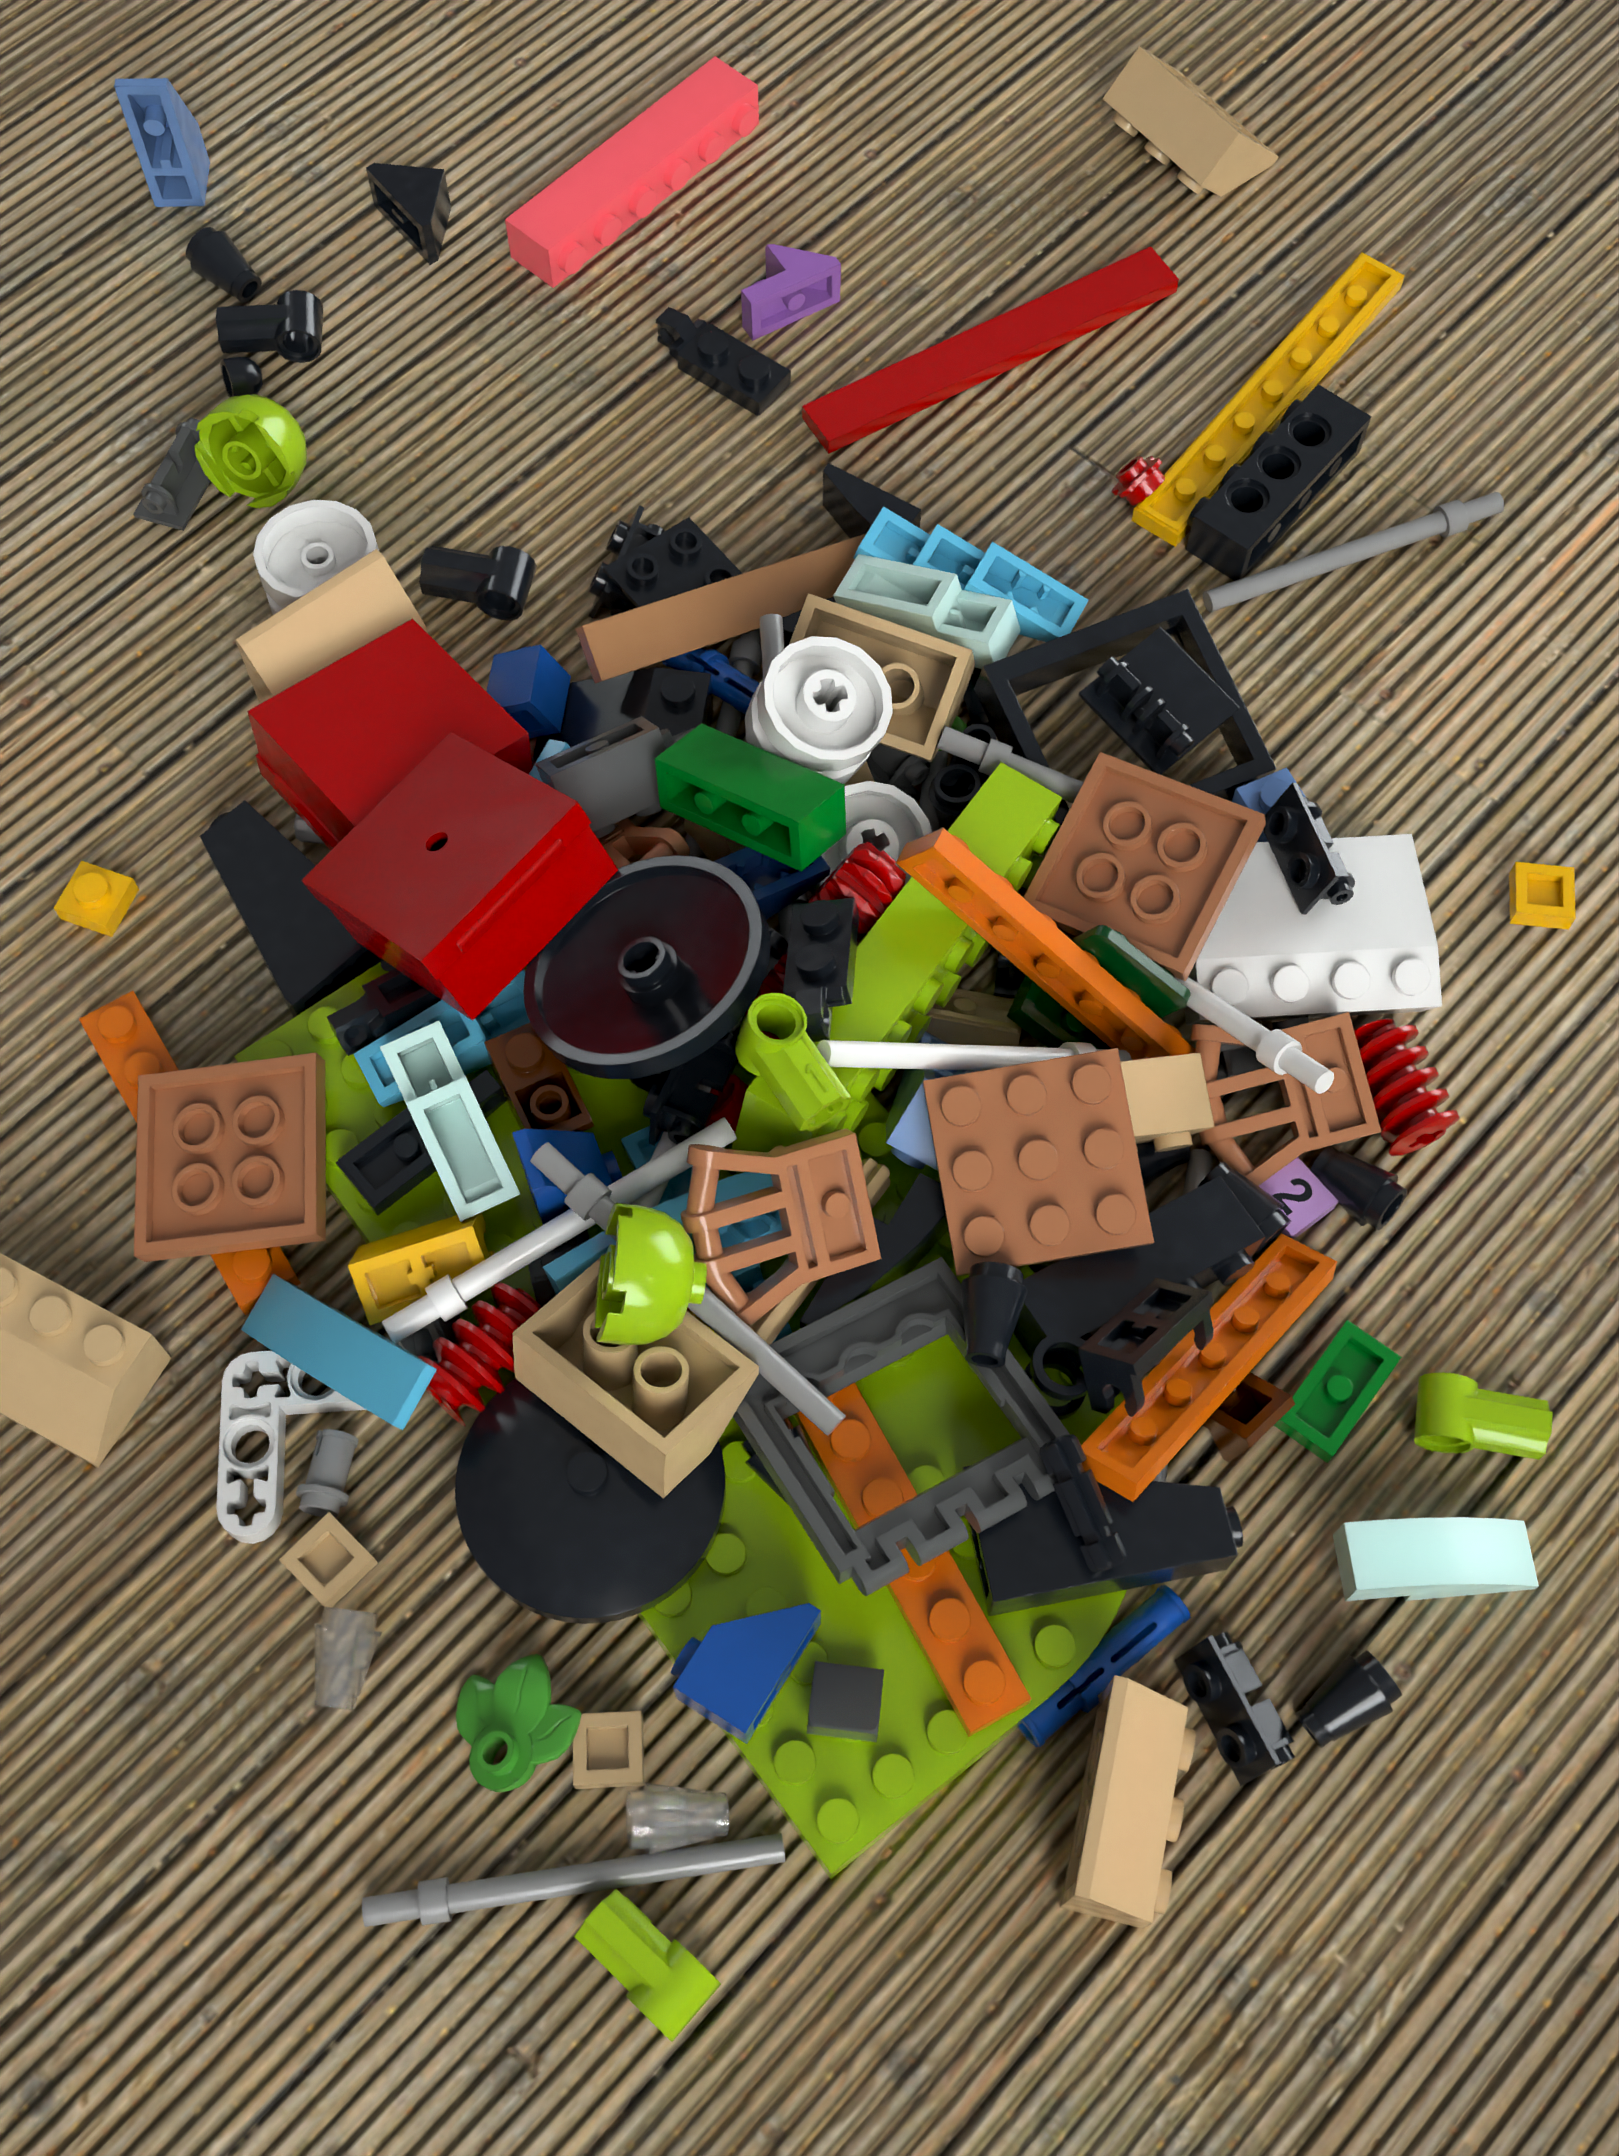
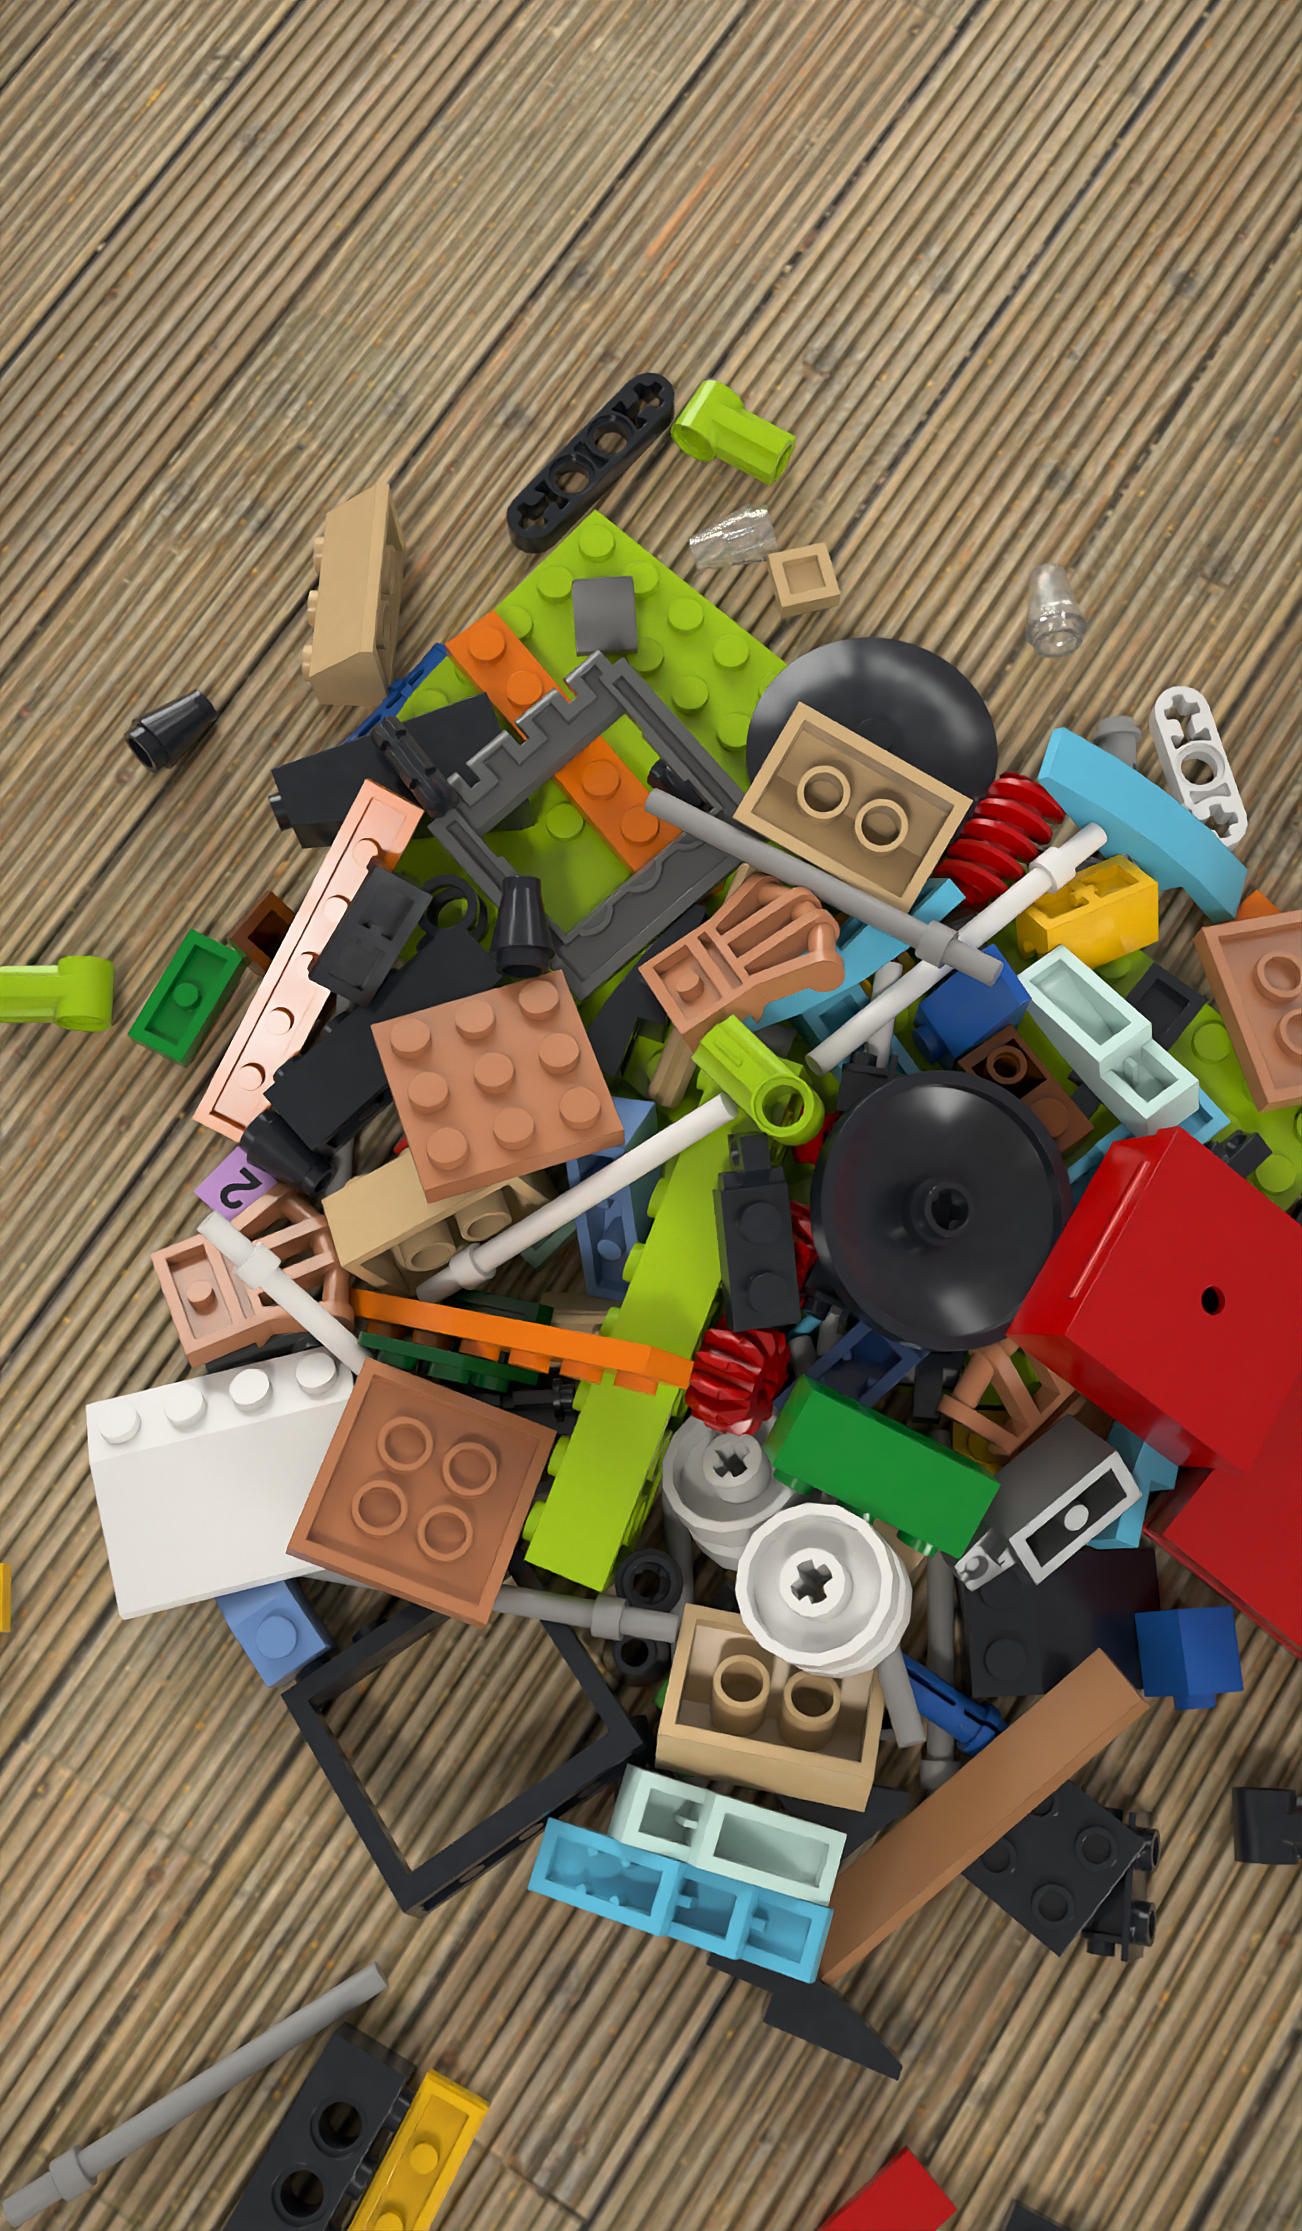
camera: 175 degrees right, 10 degrees up
tan plate [279,1512,378,1611] -> none
light grey bar [362,1833,786,1927] -> none
bright green plate [456,1654,582,1792] -> none
lime cylinder [595,1203,707,1345] -> none
blue slope [671,1603,821,1744] -> none
black hinge [1078,626,1240,775] -> none
red plate [1112,455,1165,506] -> none
black hinge [1174,1632,1295,1786] -> none
black hinge [1263,782,1355,915] -> none
black cone [1310,1146,1407,1230] -> none
light aqua slope [1333,1517,1539,1601] -> none
red piece [1354,1019,1460,1156] -> none
none -> black beam [506,372,675,554]

